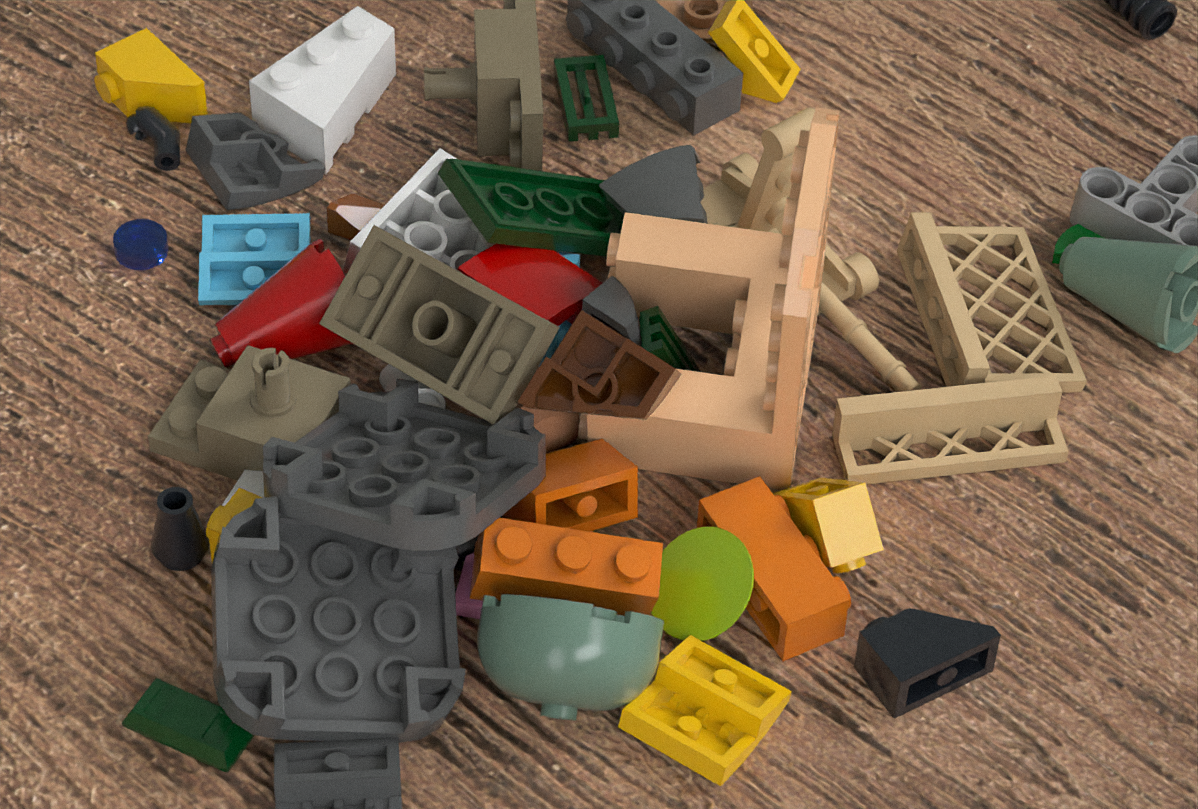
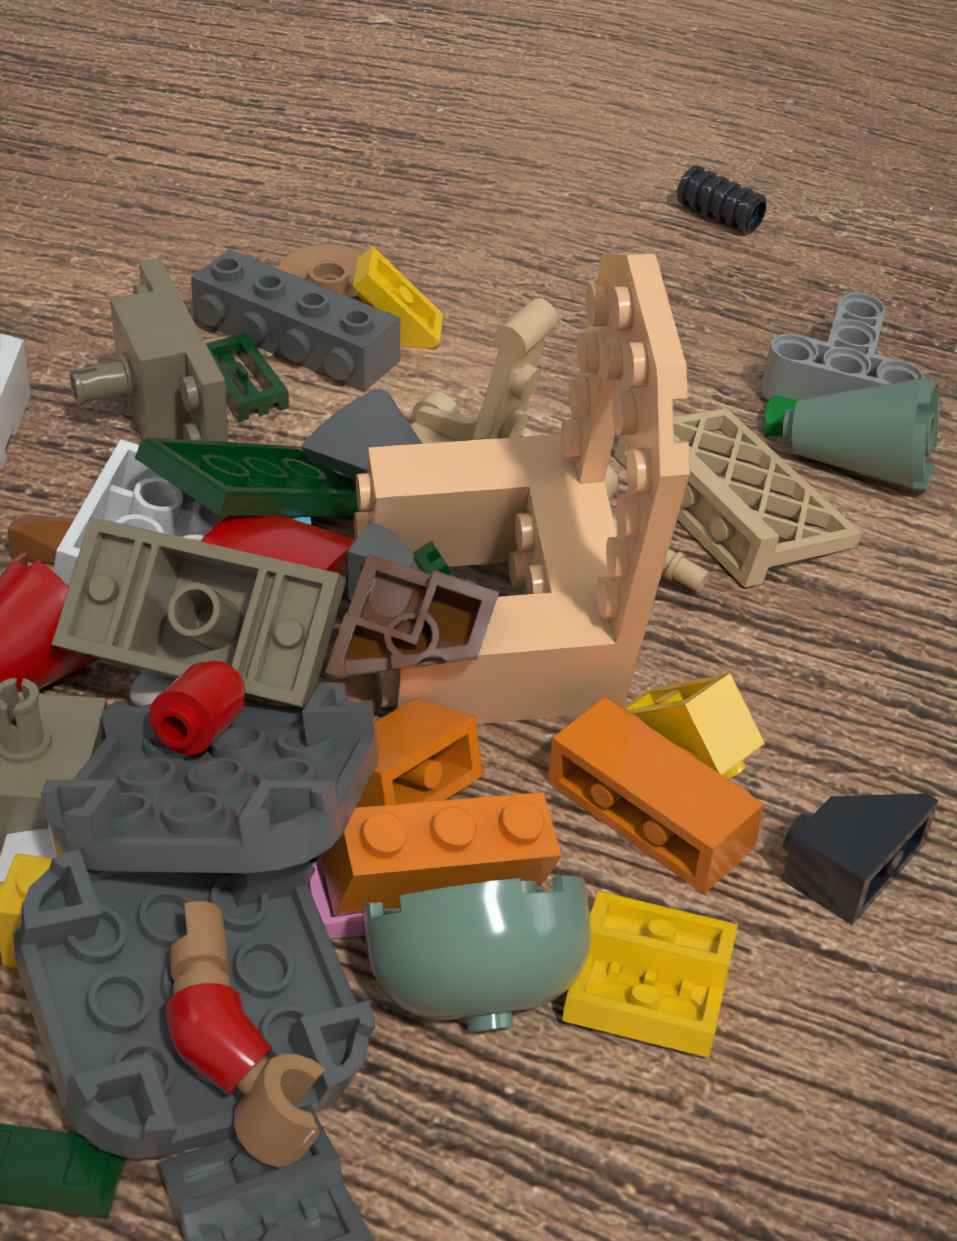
camera: 20 degrees left, 5 degrees down
lime piece [651,527,754,641] -> none
tan fence [832,375,1069,485] -> none
none -> red brick [149,661,245,755]
none -> medium nougat piece [166,901,326,1168]

